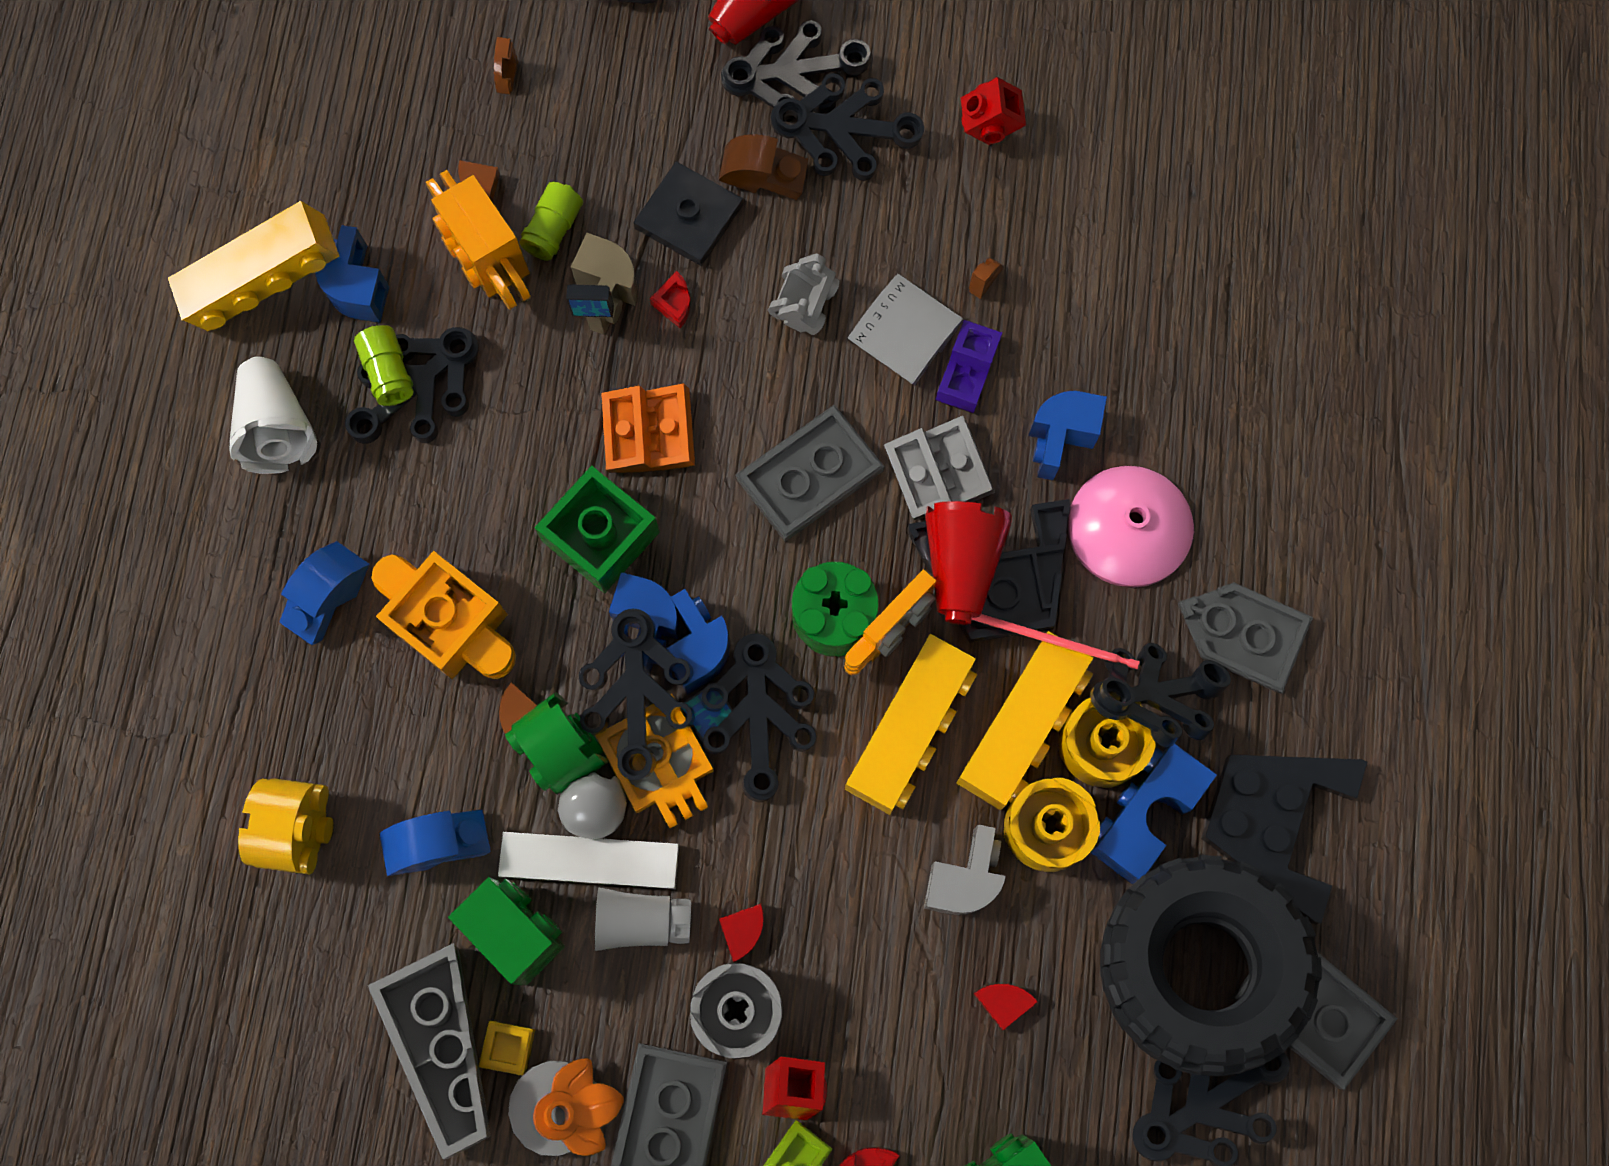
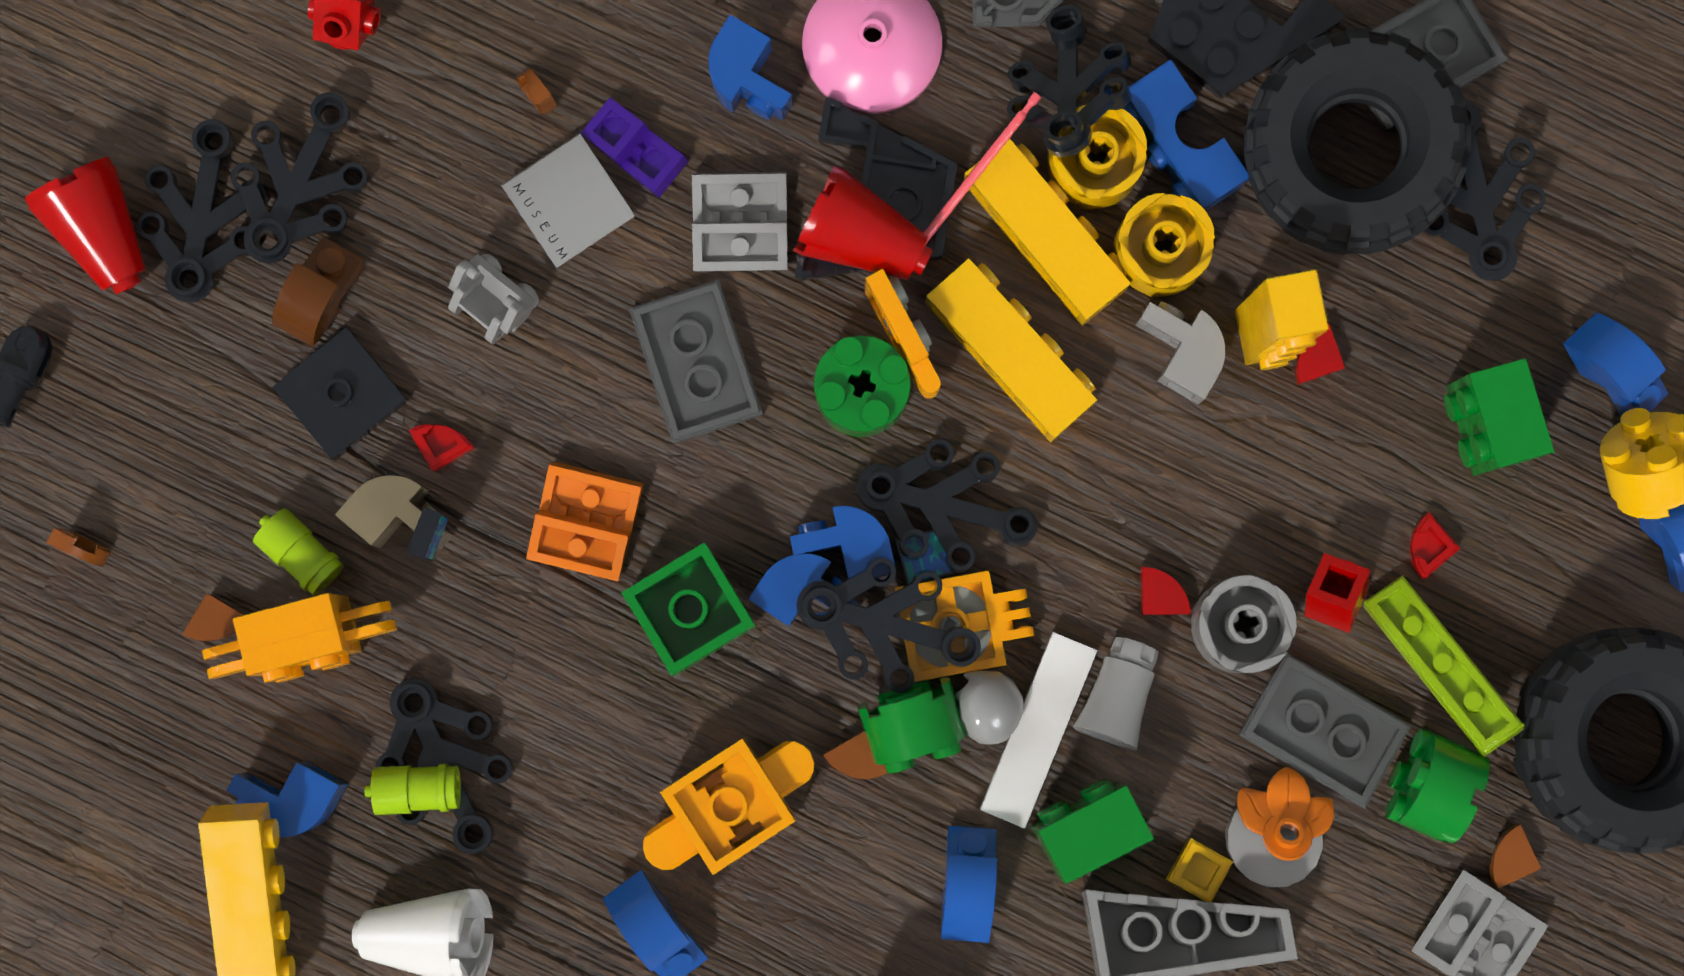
camera: 70 degrees left, 10 degrees up
none -> yellow brick [1234,270,1329,370]

